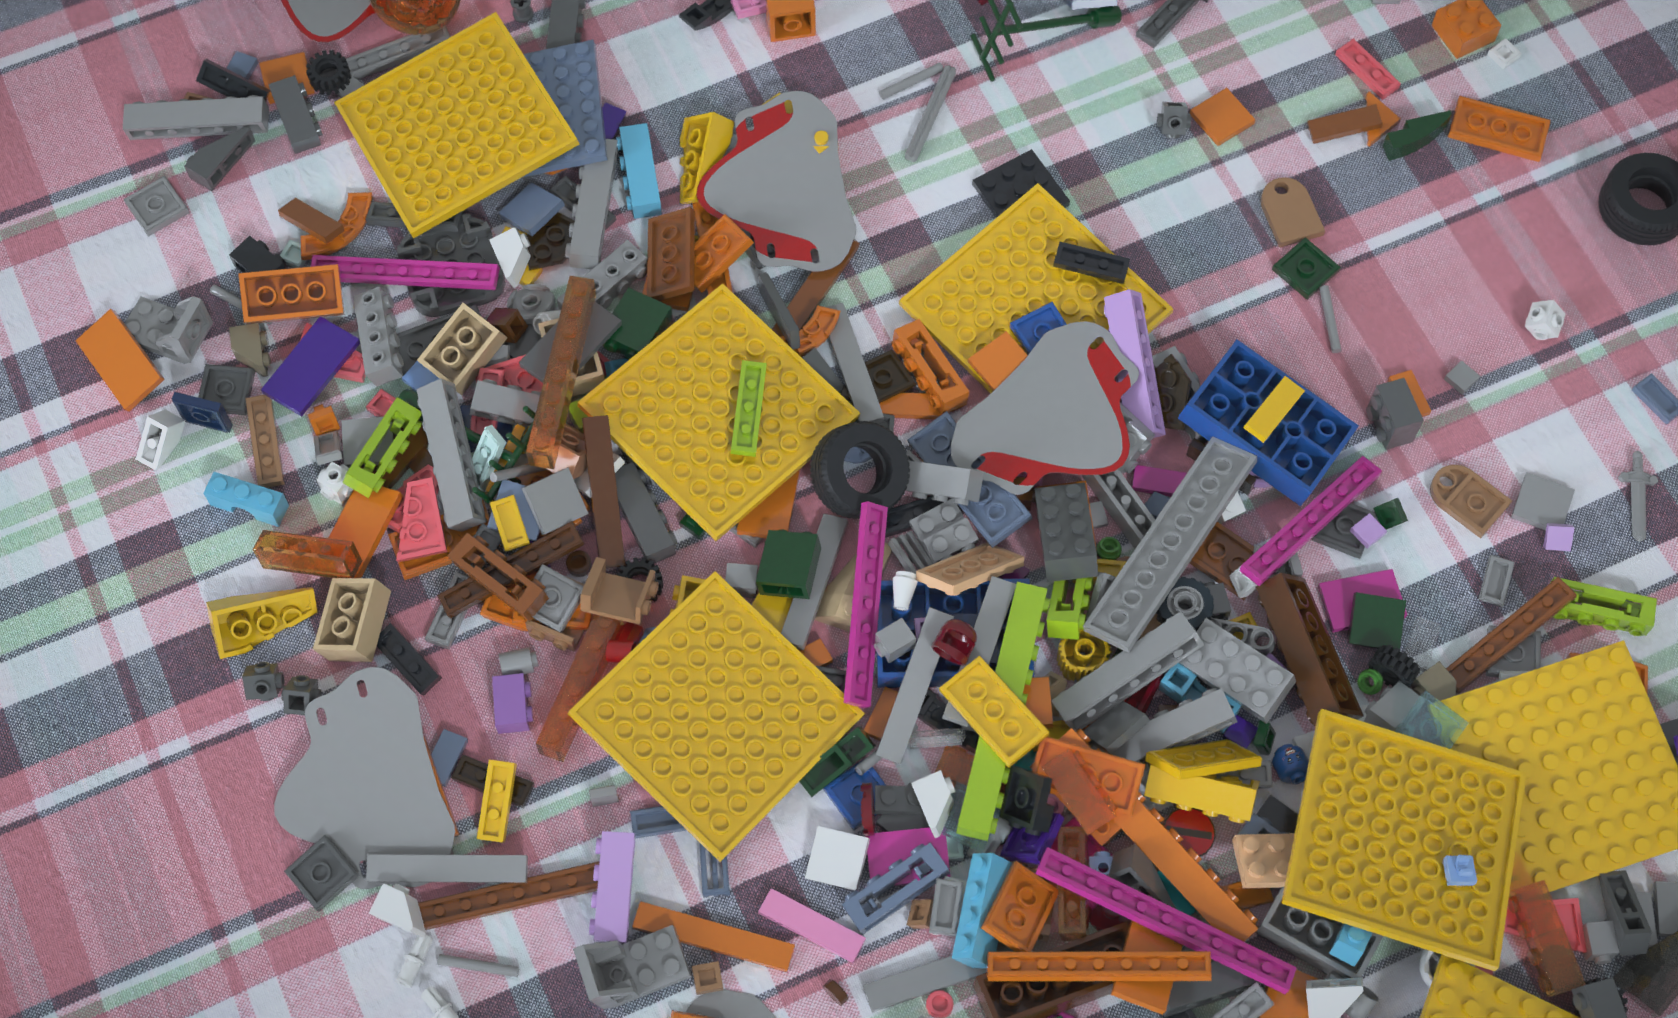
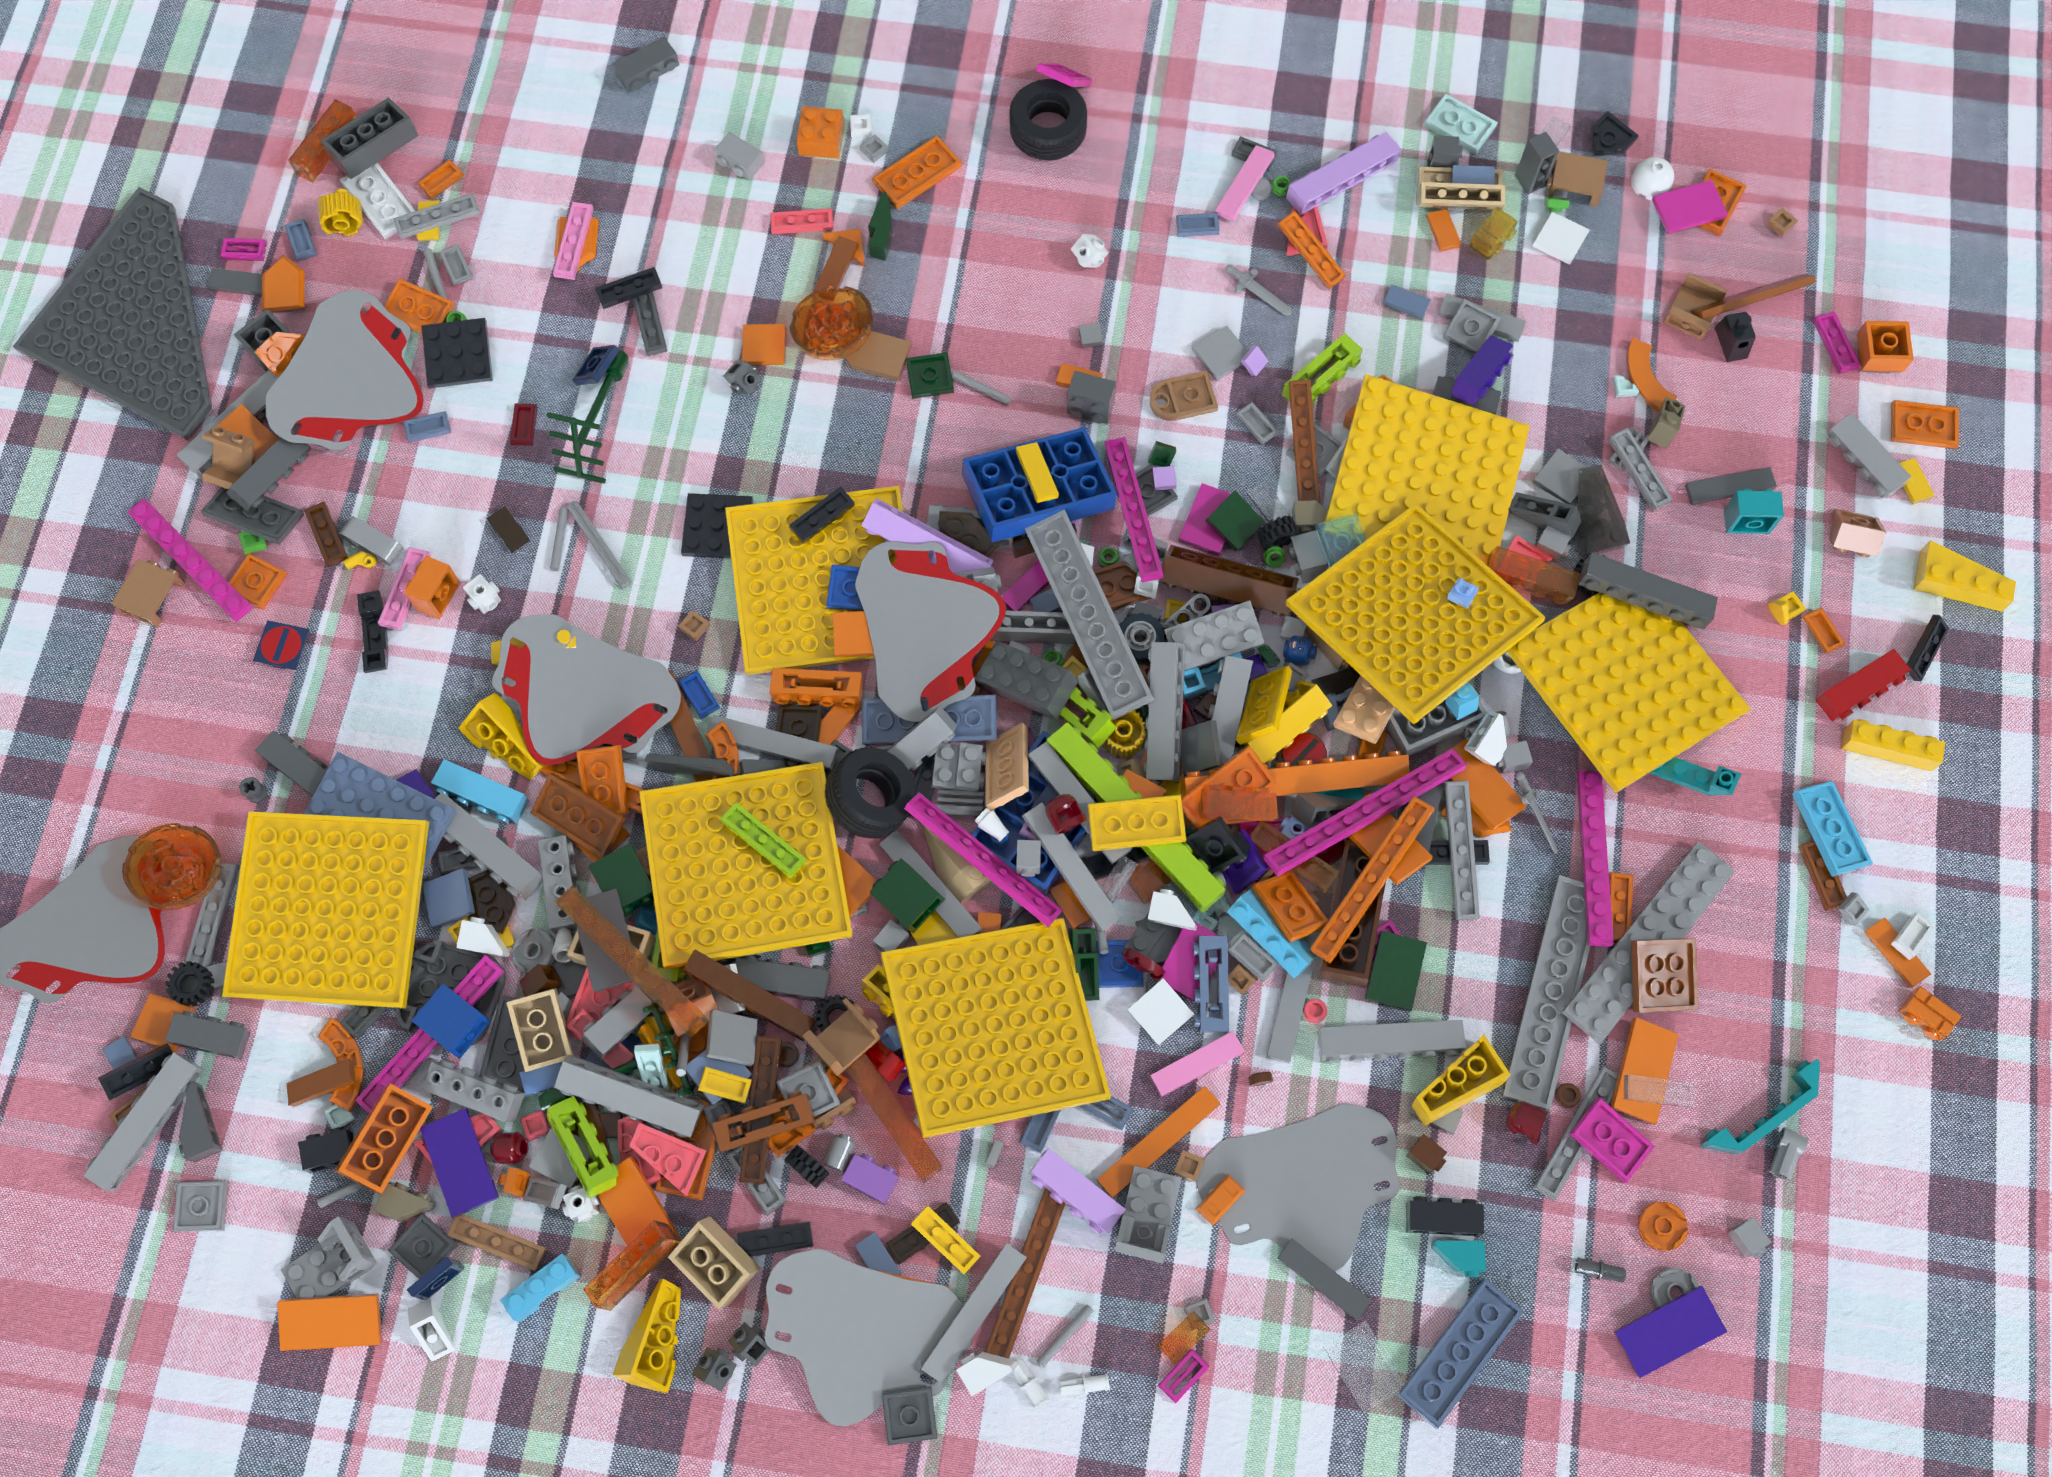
camera: 55 degrees left, 5 degrees up
none -> blue panel [412,984,491,1059]
none -> white brick [463,574,501,614]
none -> dark brown tile [487,507,530,553]
none -> dark red head [490,1132,529,1164]
none -> medium nougat plate [678,610,710,642]
none -> blue tile [678,670,720,719]
none -> black tyre [784,1145,829,1188]
none -> clear orange brick [790,286,874,361]
none -> light grey tile [860,134,889,163]
none -> bright green plate [1098,547,1120,567]

